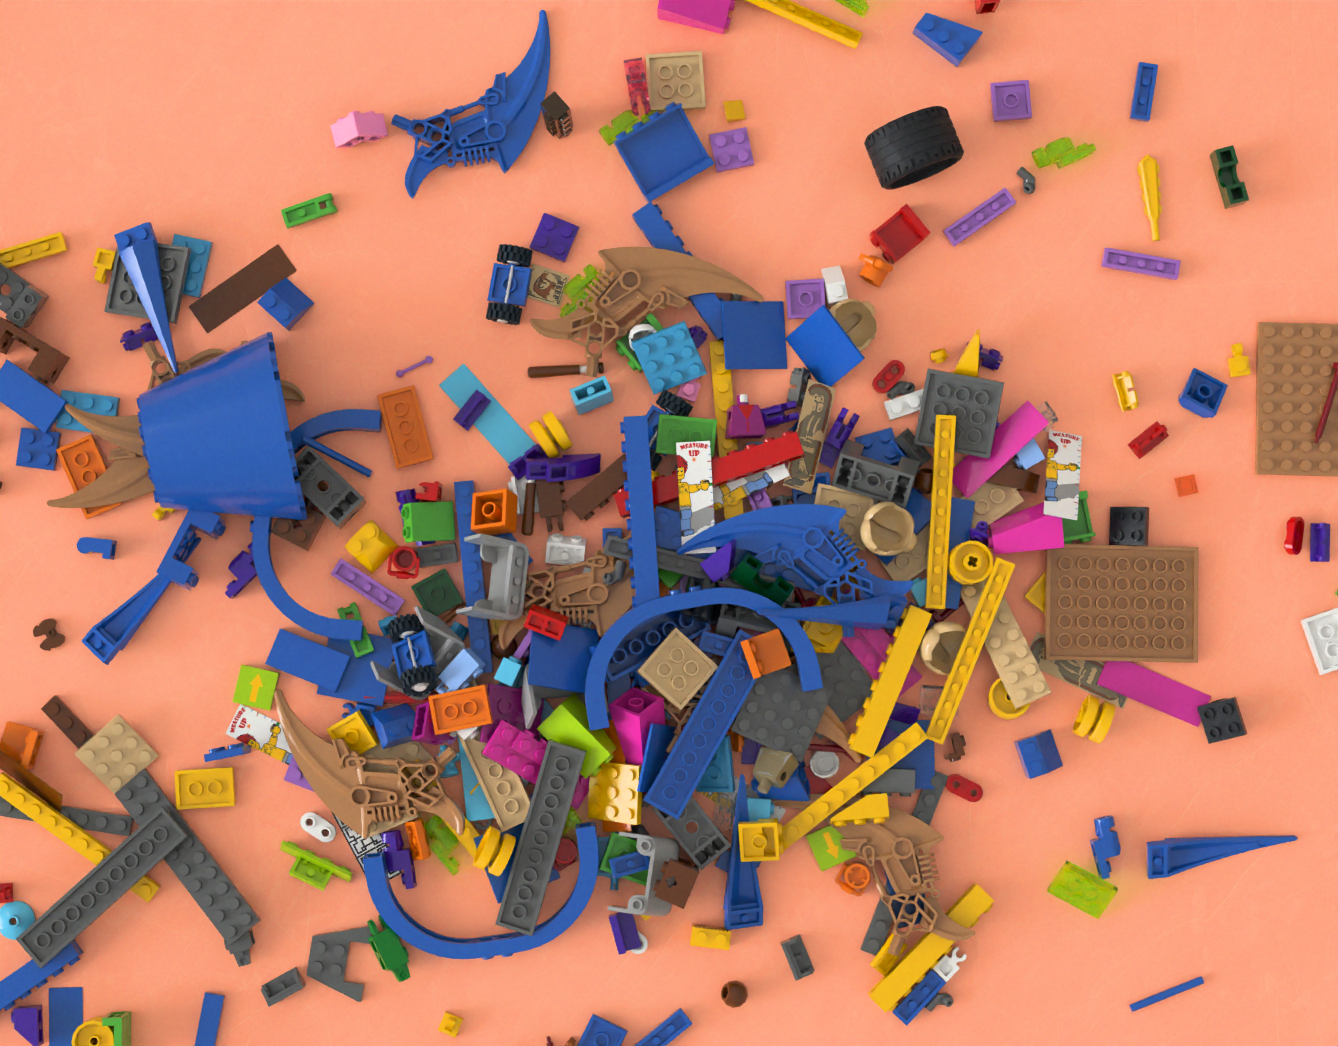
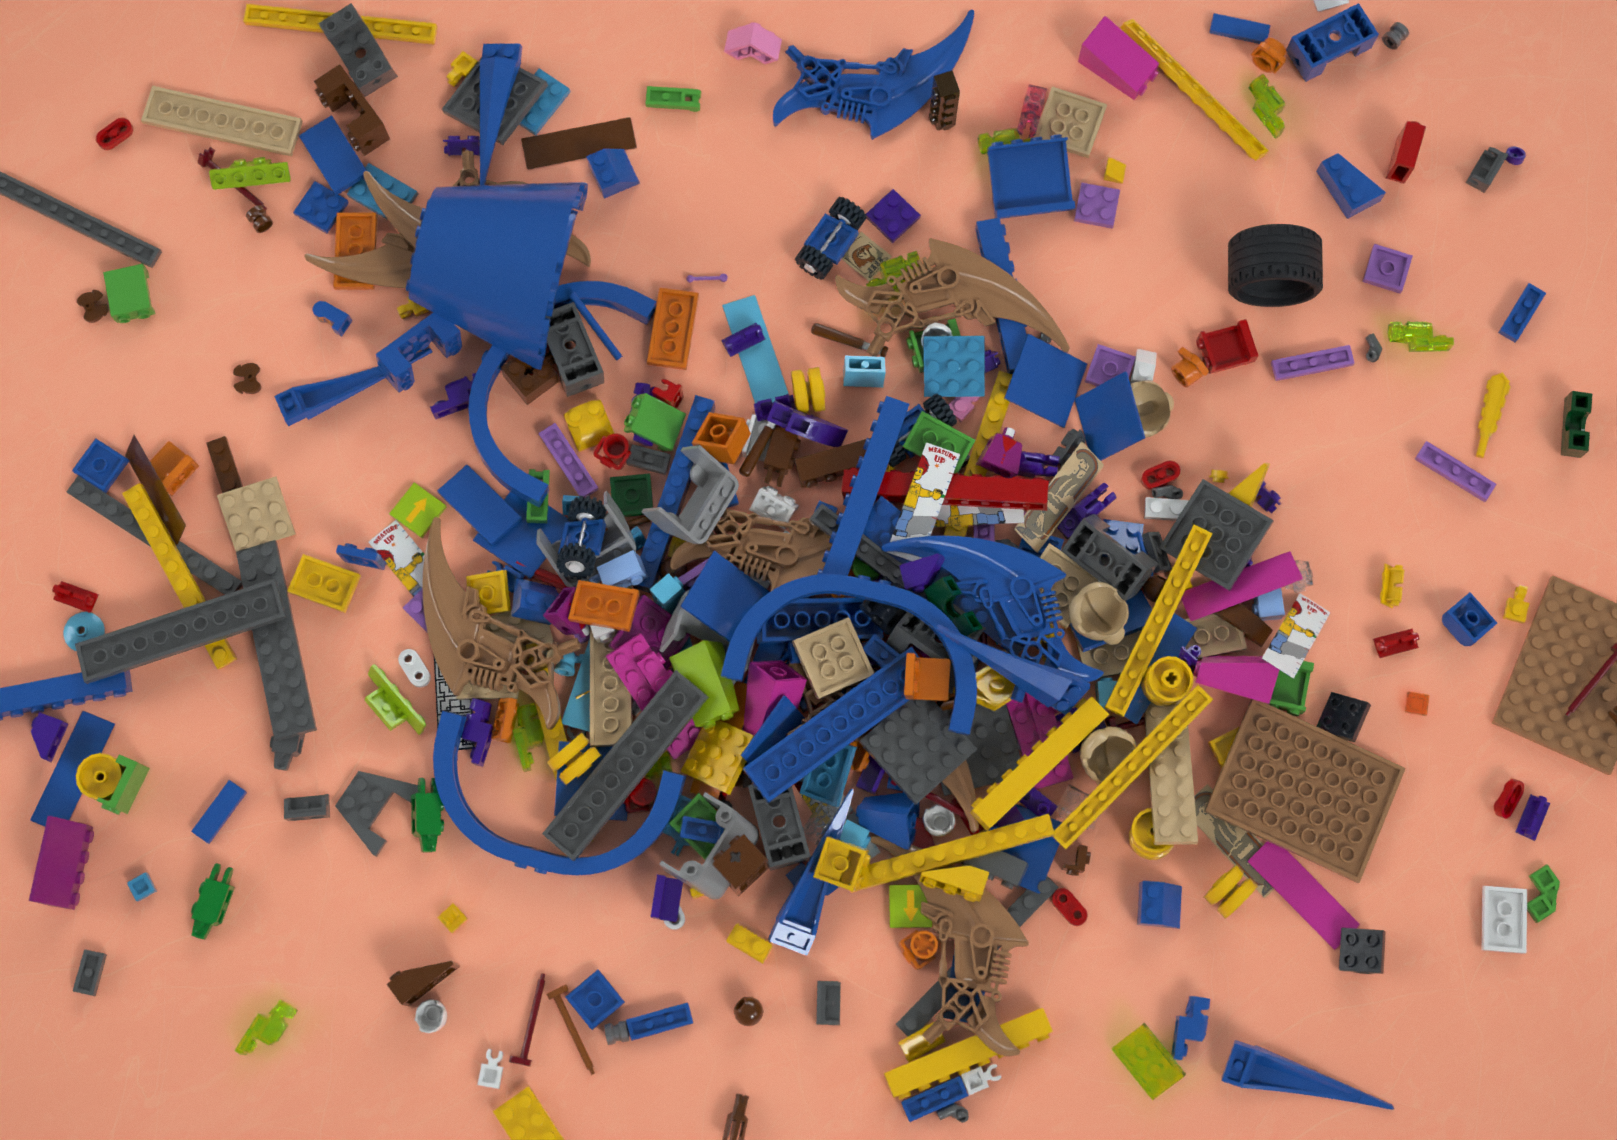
camera: 25 degrees right, 10 degrees down
red hinge [523,604,569,641] -> none
dark grey arm [602,560,626,585] -> none
dark tan torso [753,747,799,794] -> none

